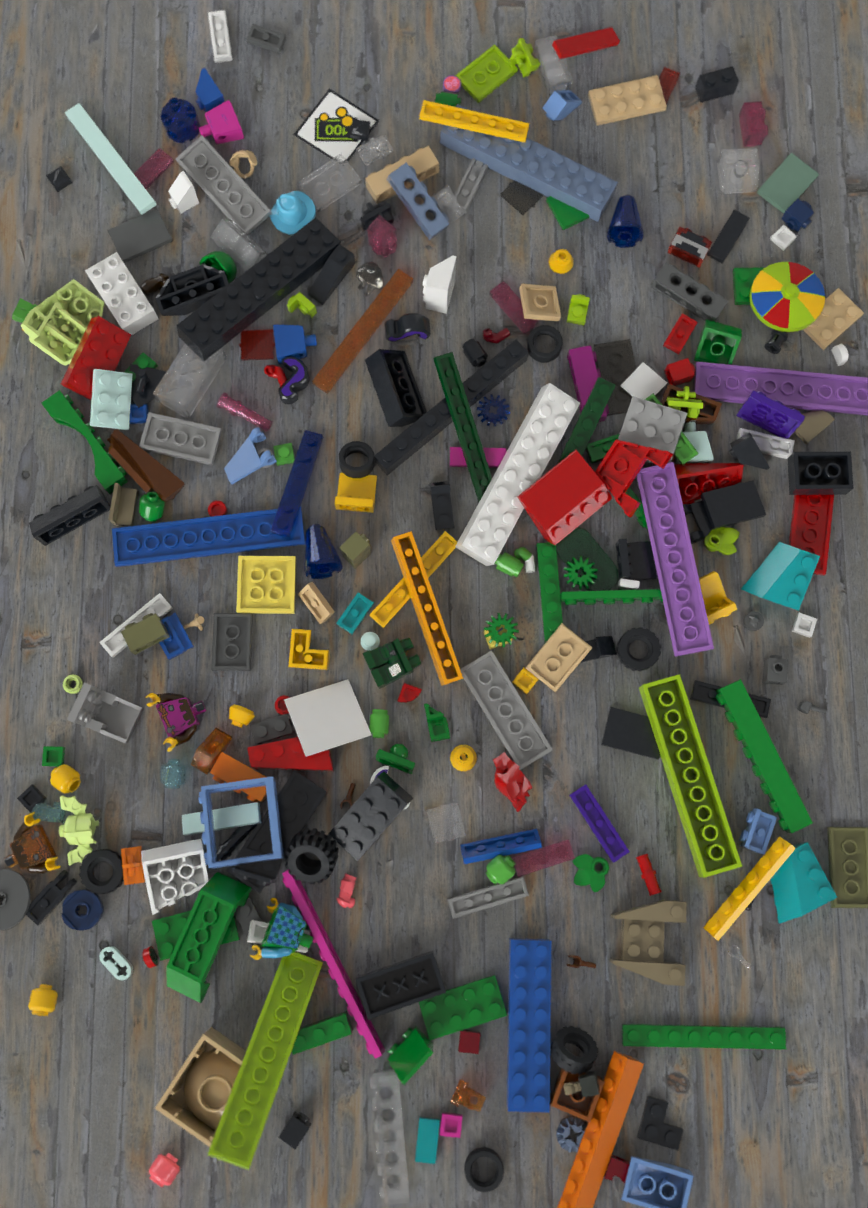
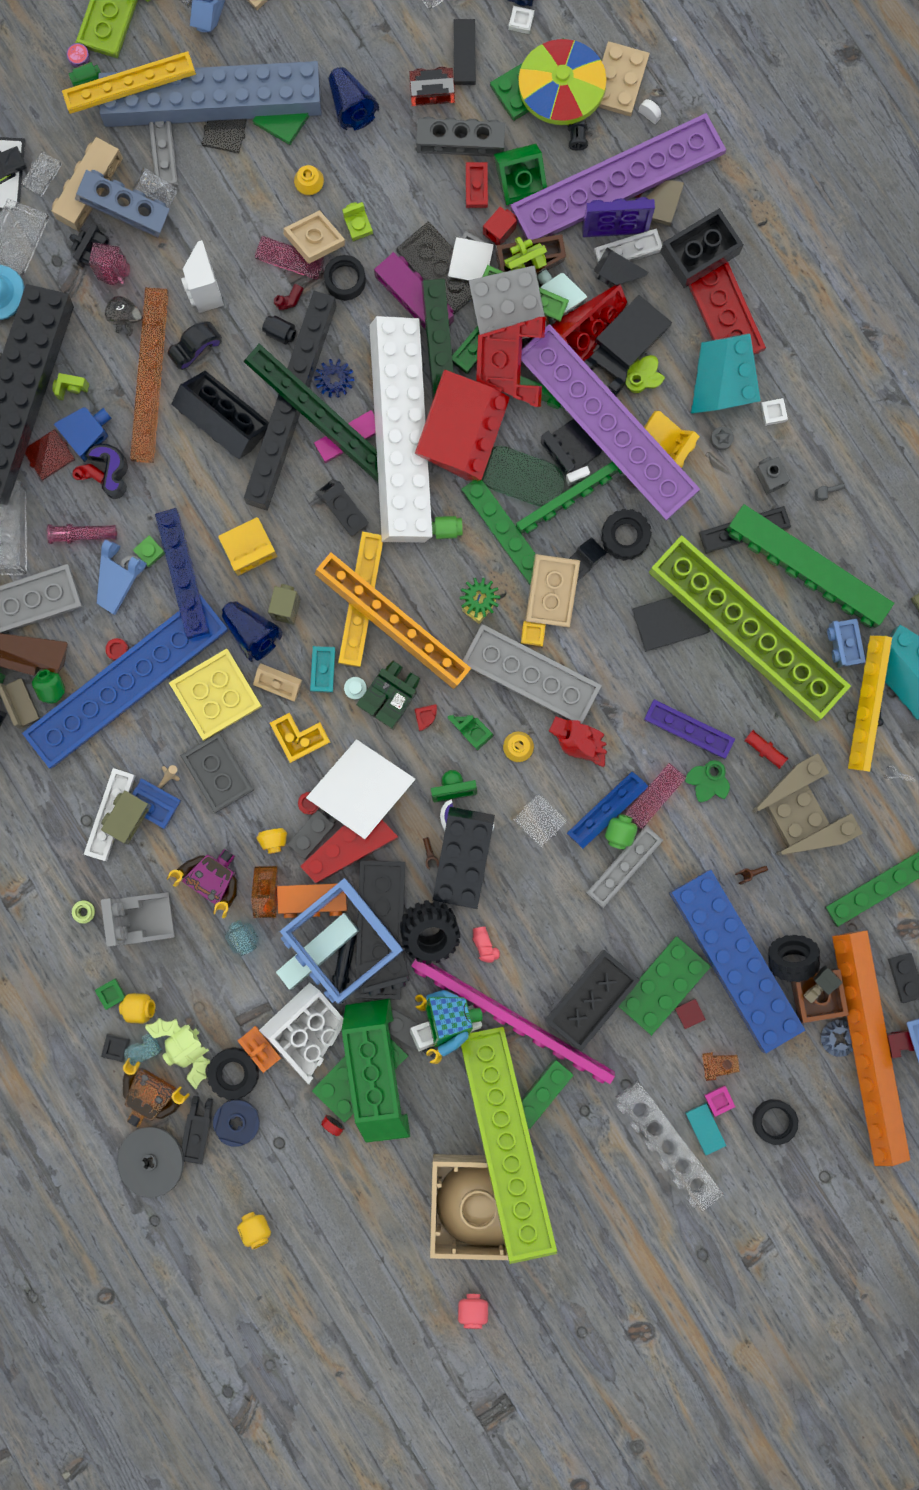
camera: 30 degrees left, 5 degrees up
light aqua beam [99,946,133,980] -> none
black brick [278,1112,311,1150] -> none
black slope [308,244,355,305] -> none
black tyre [339,441,374,478] -> none
bright green brick [369,709,389,738] -> none
green slope [387,1026,434,1085] -> none
arm [514,547,535,573] -> none
green gear [564,556,598,590] -> none

